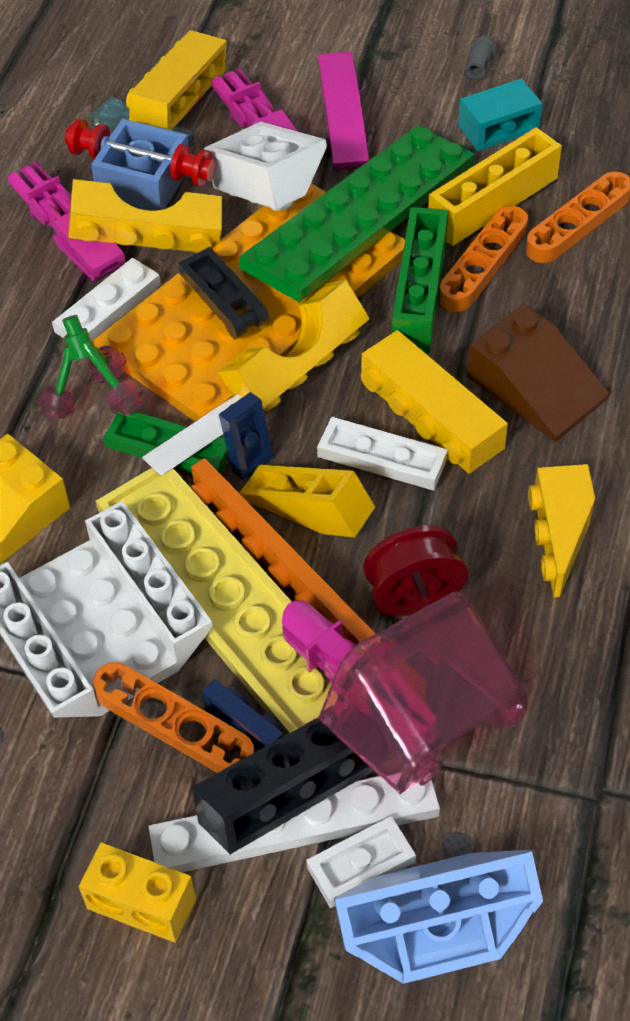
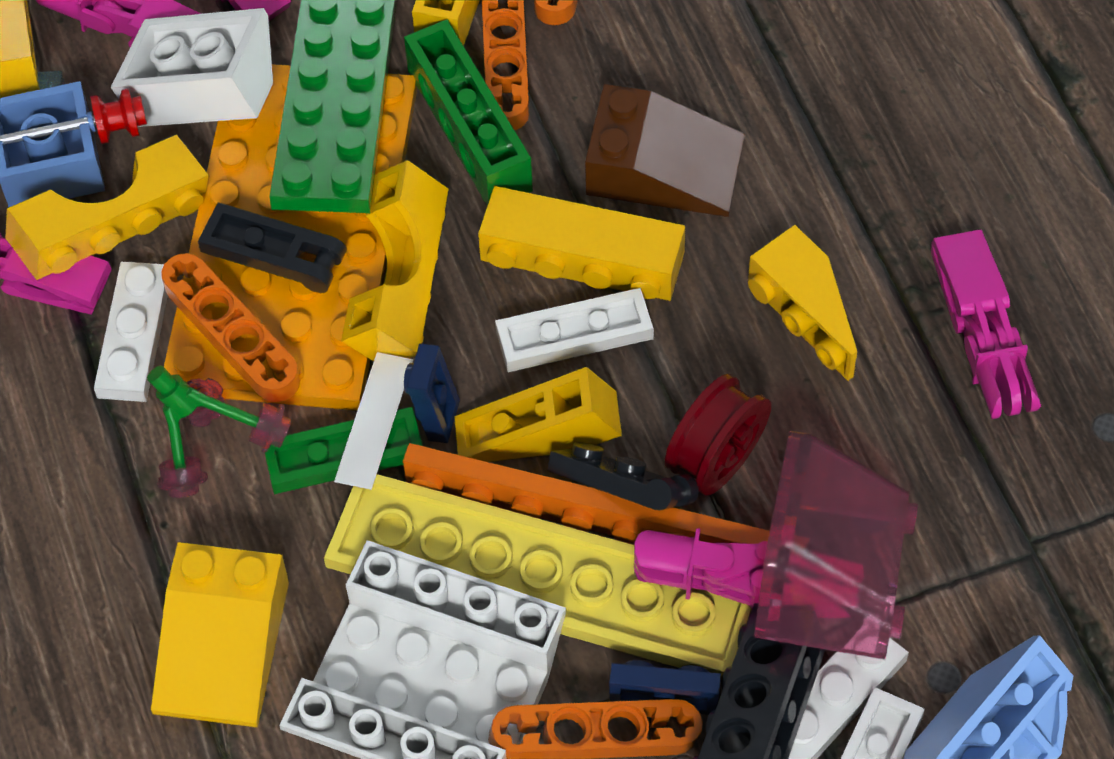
camera: 35 degrees left, 5 degrees up
none -> orange beam [161,253,300,402]
none -> black plate [547,442,699,510]

